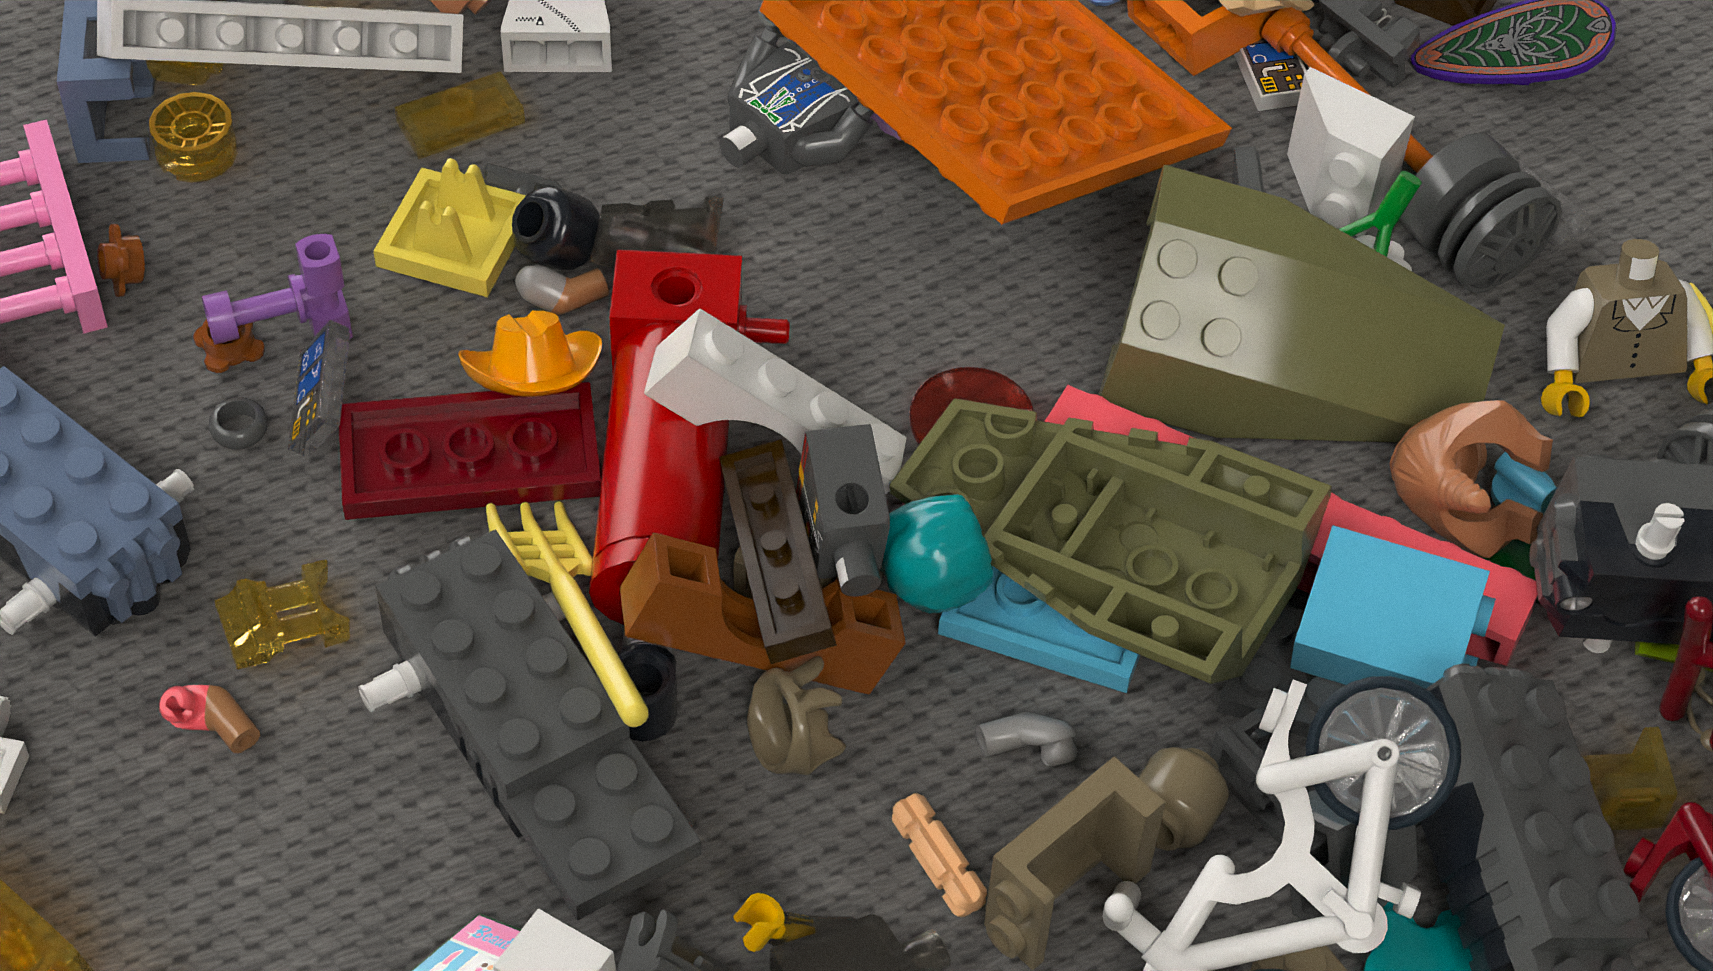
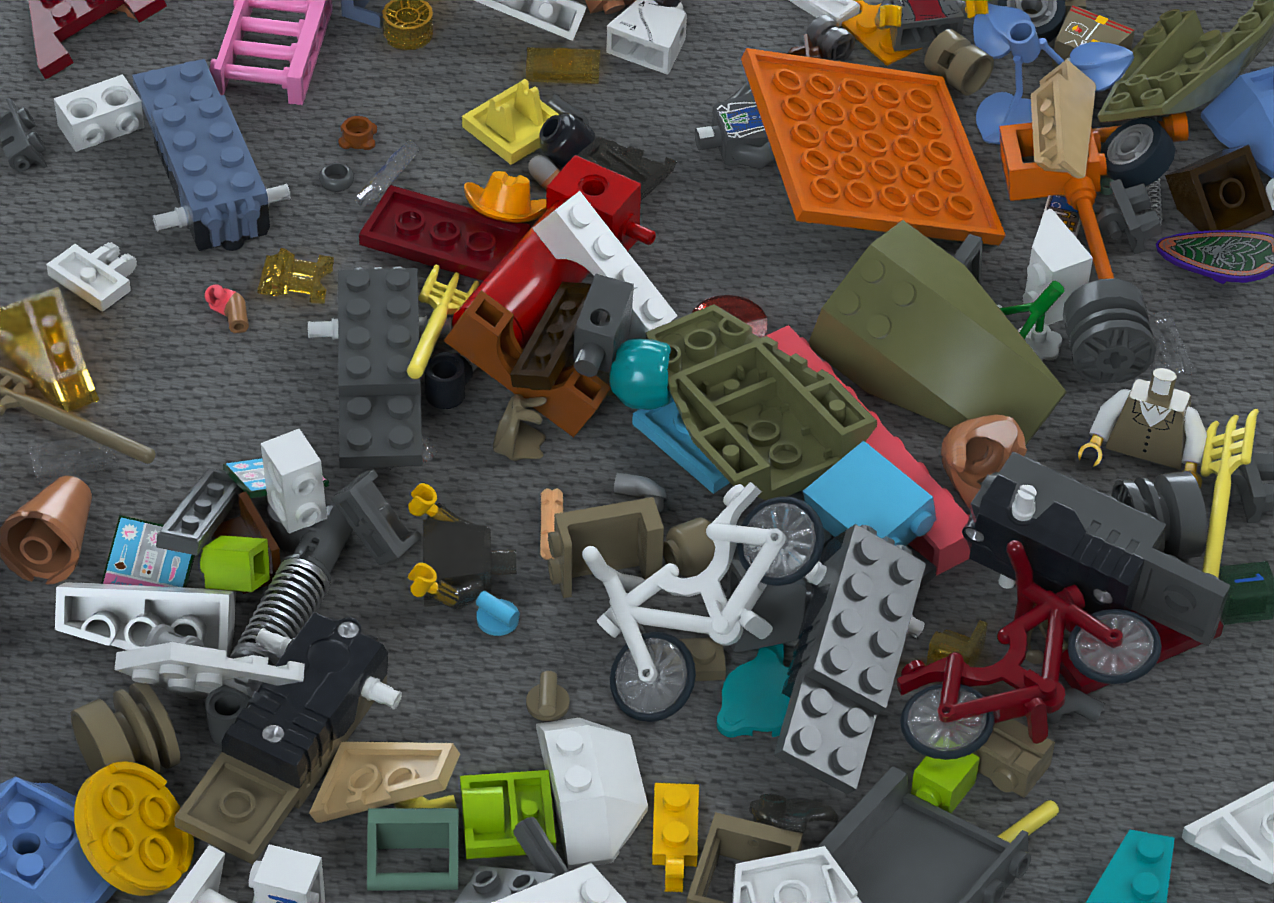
camera: 30 degrees right, 5 degrees down
dark orange plate [97,224,145,297] -> none
medium lavender bar [202,234,353,347] -> none

